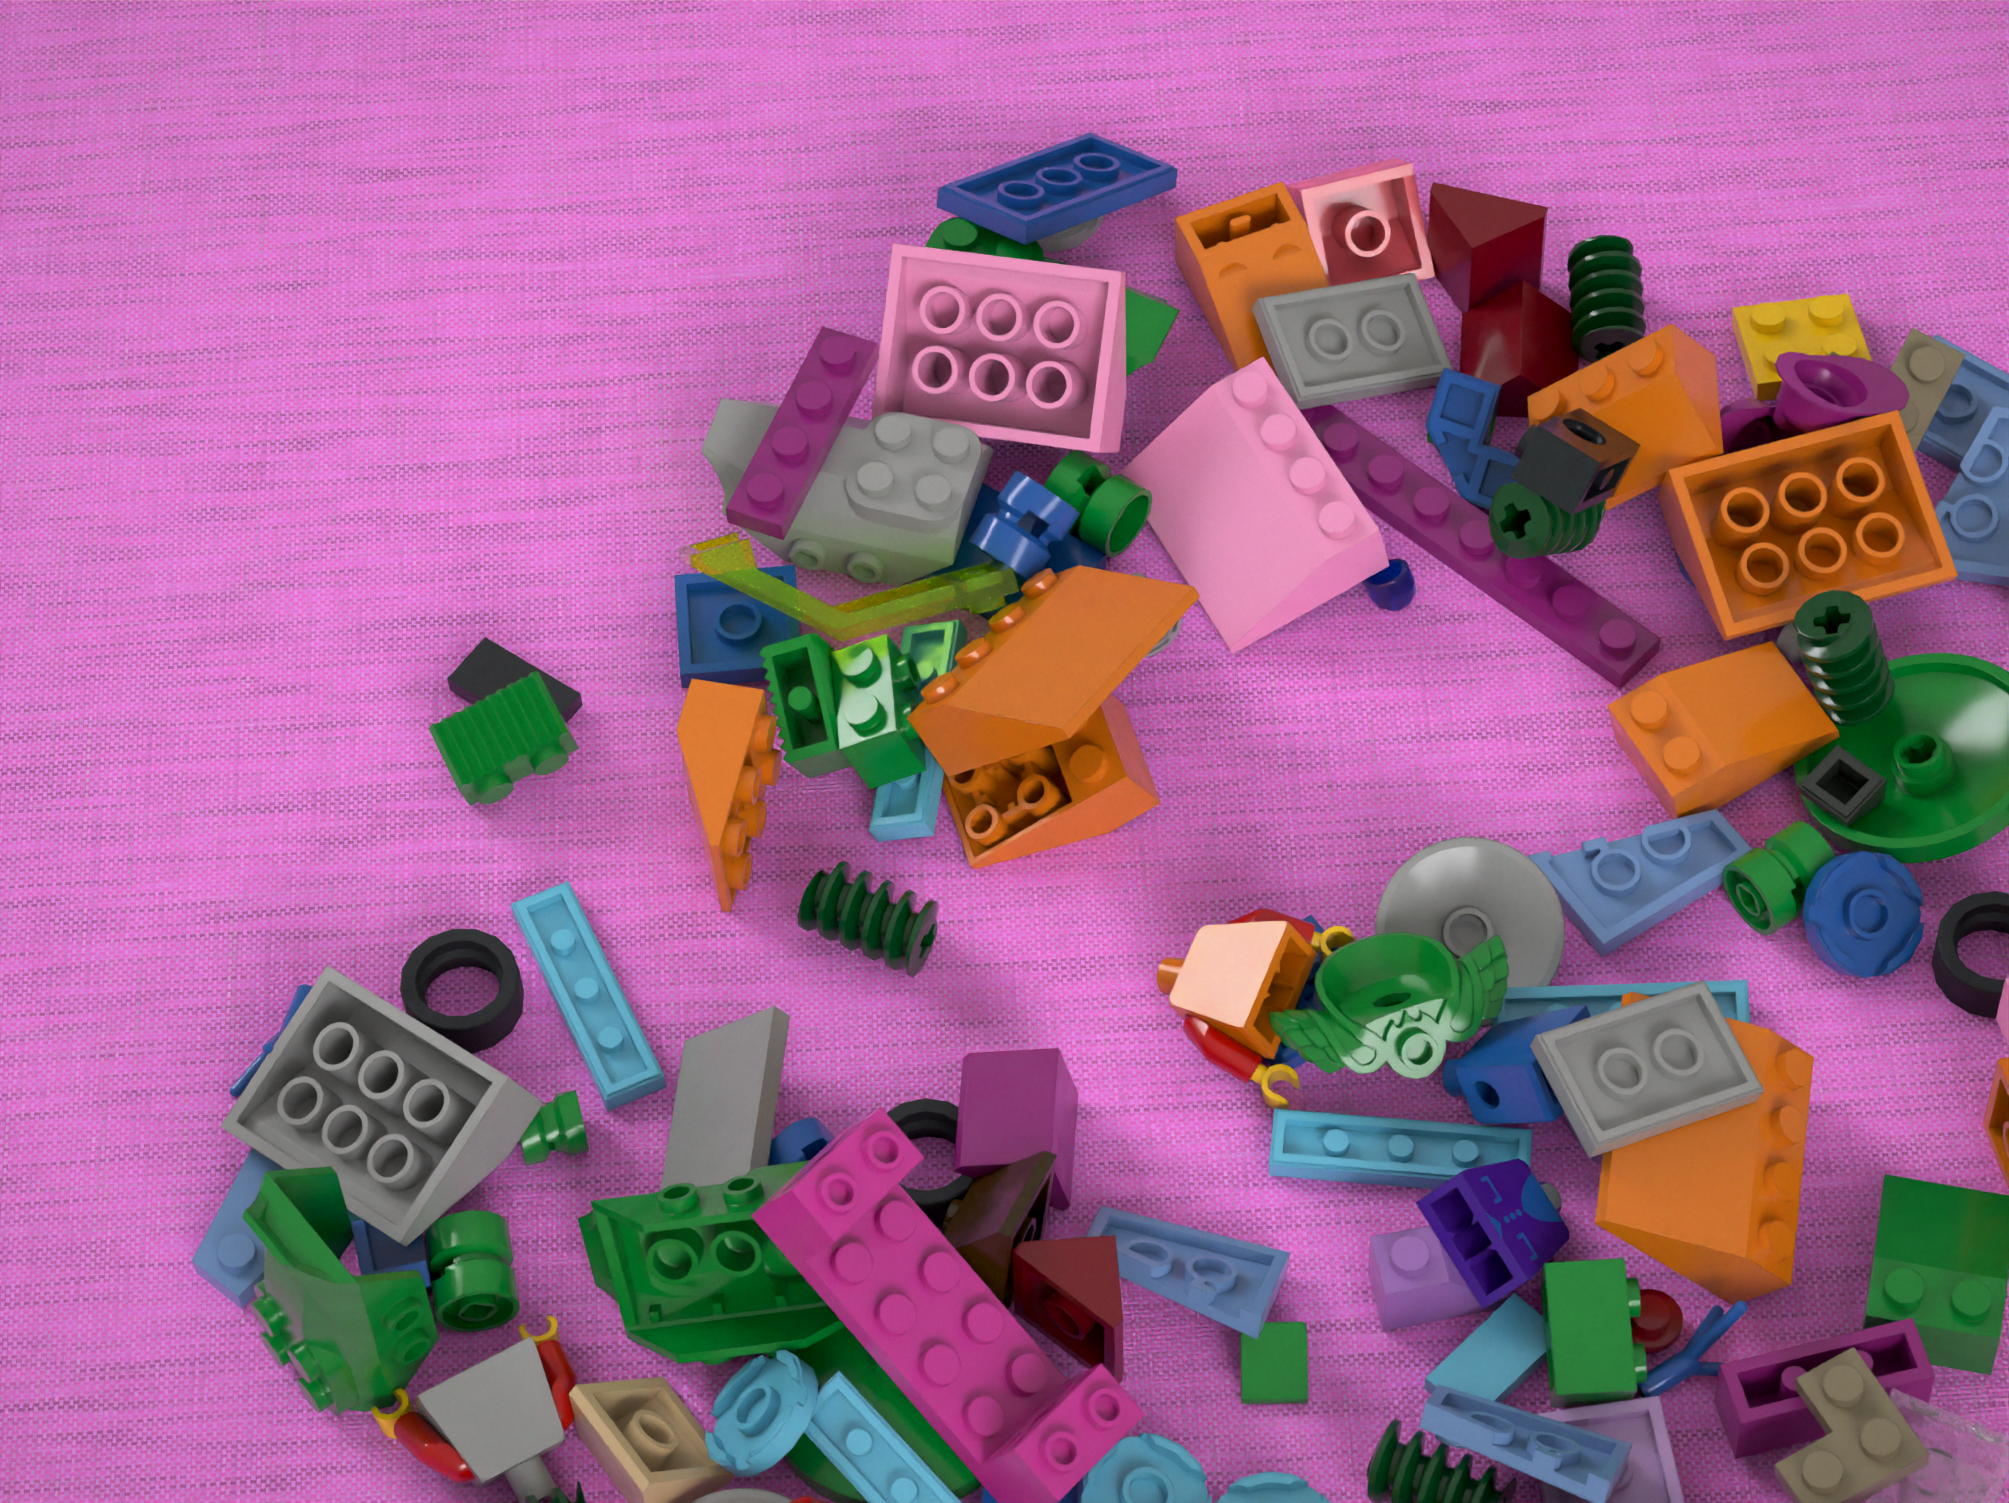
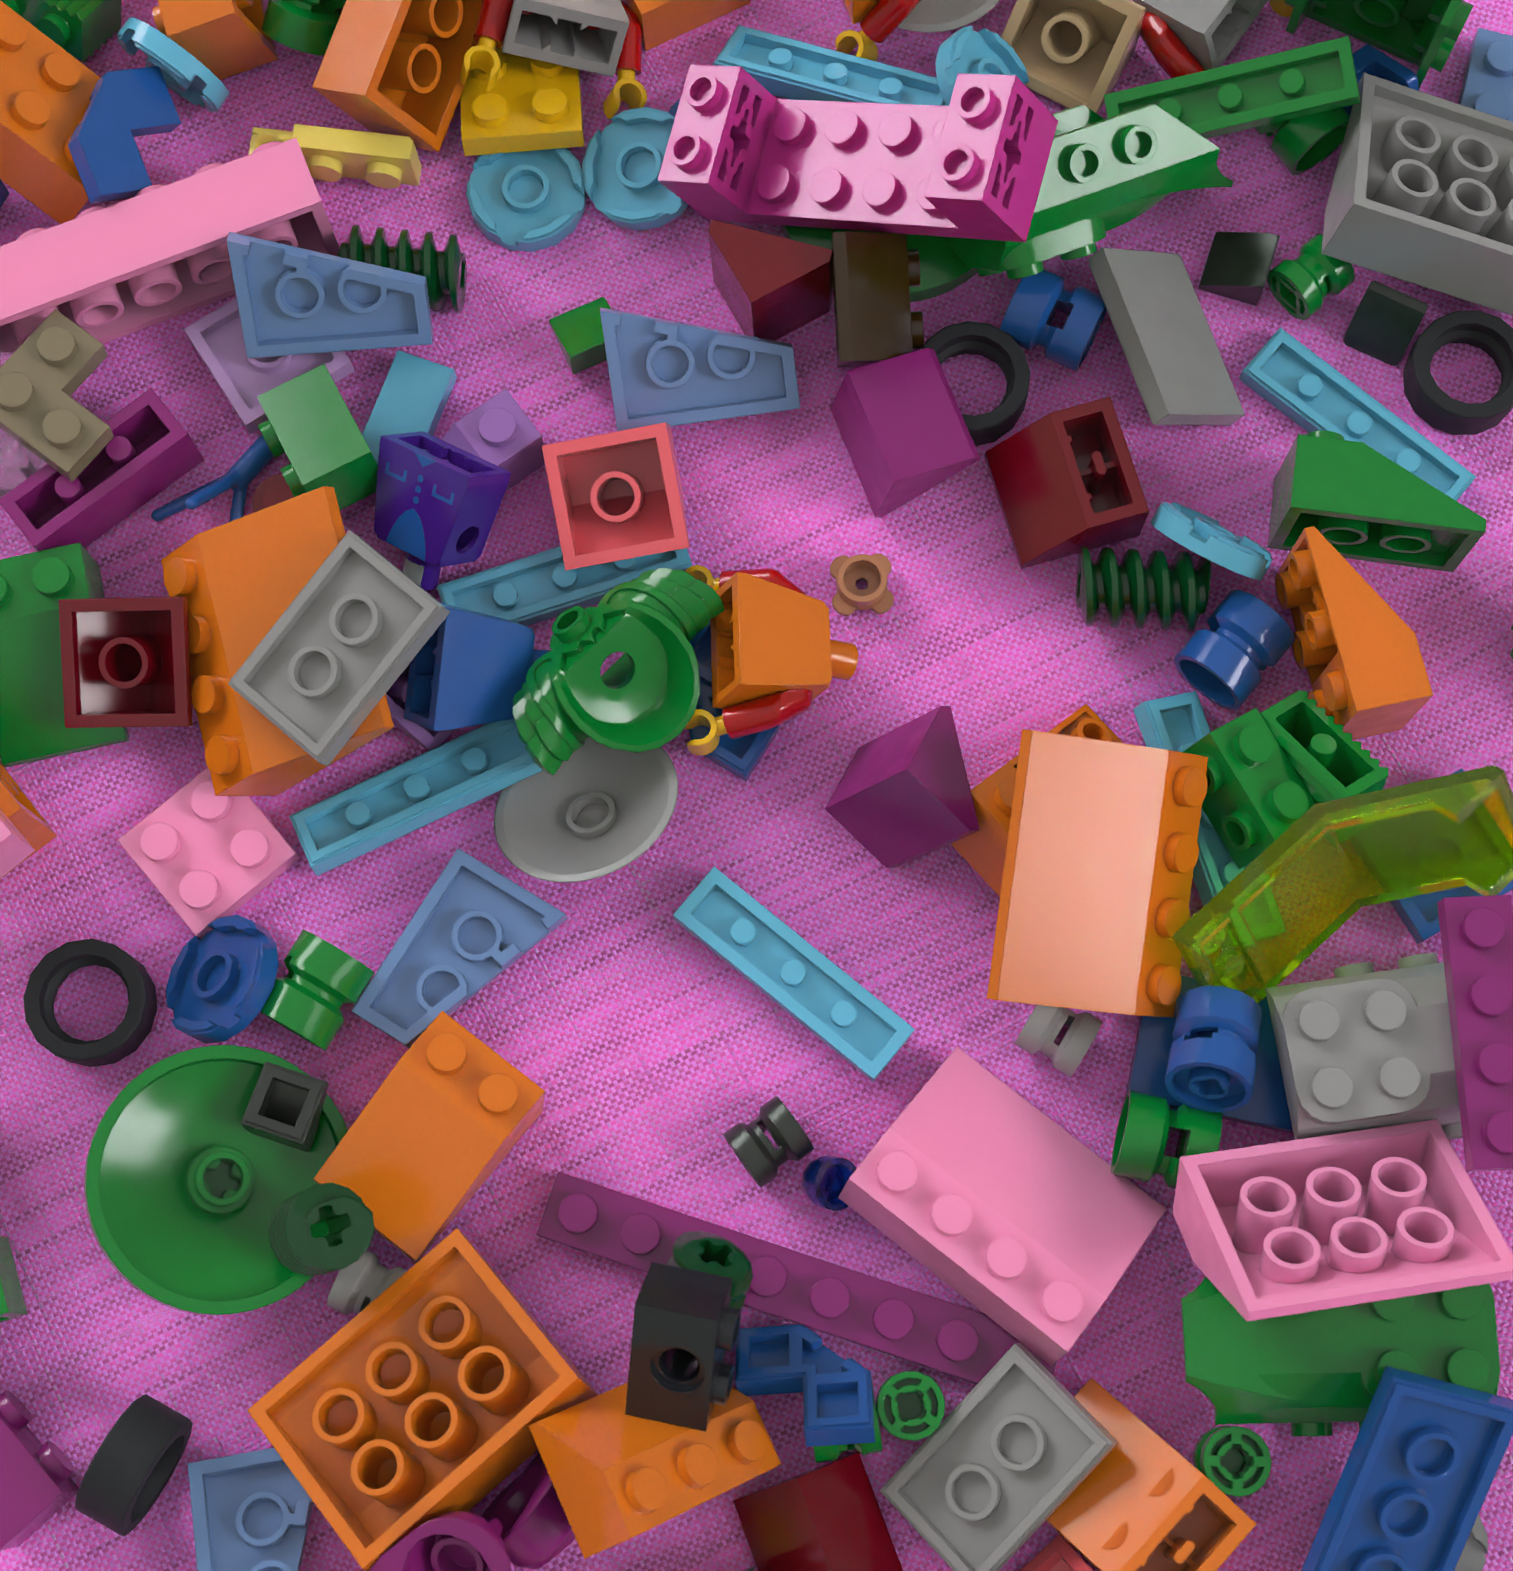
camera: 155 degrees right, 20 degrees up
none -> dark red slope [58,596,193,728]
none -> bright pink plate [117,767,300,939]
none -> coral slope [542,422,690,570]
none -> medium azure plate [673,867,915,1082]
none -> pearl dark grey wheel [723,1096,814,1188]
none -> magenta slope [825,706,980,868]
none -> nougat plate [830,554,894,616]
none -> green wheel [875,1371,945,1440]
none -> dark red slope [984,396,1149,569]
none -> green plate [1104,36,1361,139]
none -> medium azure tile [1150,501,1273,581]
none -> blue wheel [1174,590,1295,710]
none -> green wheel [1192,1425,1272,1497]
none -> pearl dark grey slope [1198,232,1280,306]
none -> green slope [1267,430,1486,572]
none -> pearl dark grey slope [1343,281,1428,366]

